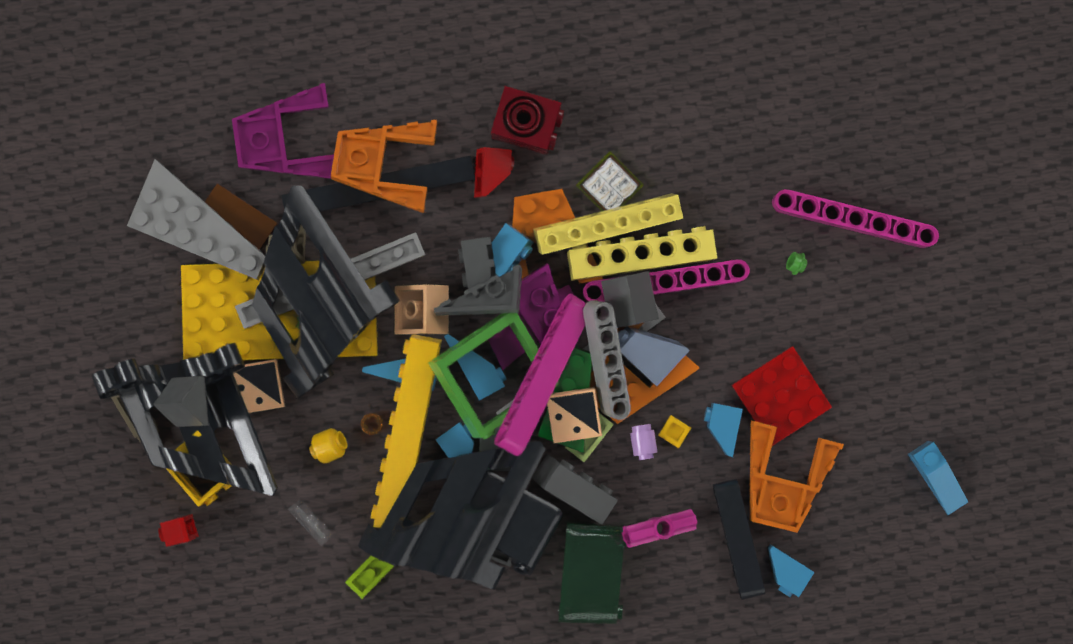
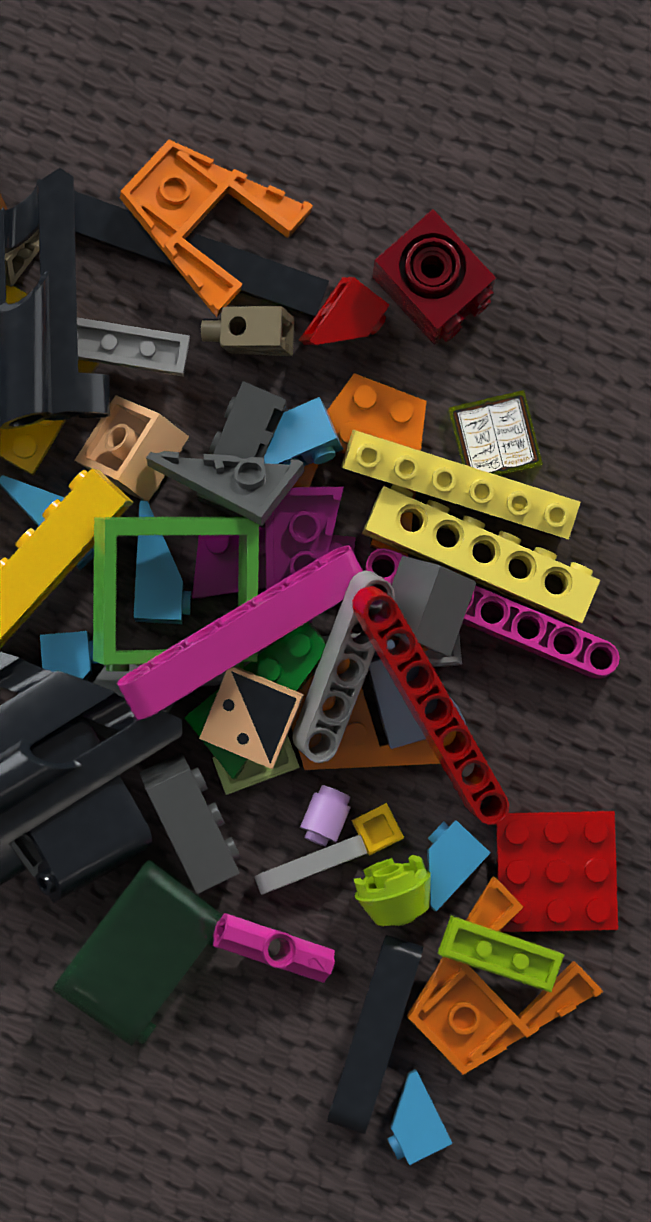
camera: 25 degrees right, 5 degrees down
magenta wing [232,83,334,179] -> none
none -> dark tan torso [201,306,295,356]
none -> light grey beam [254,835,368,895]
none -> red beam [352,586,509,825]
none -> lime cone [354,855,431,926]
none -> lime tile [438,915,564,992]

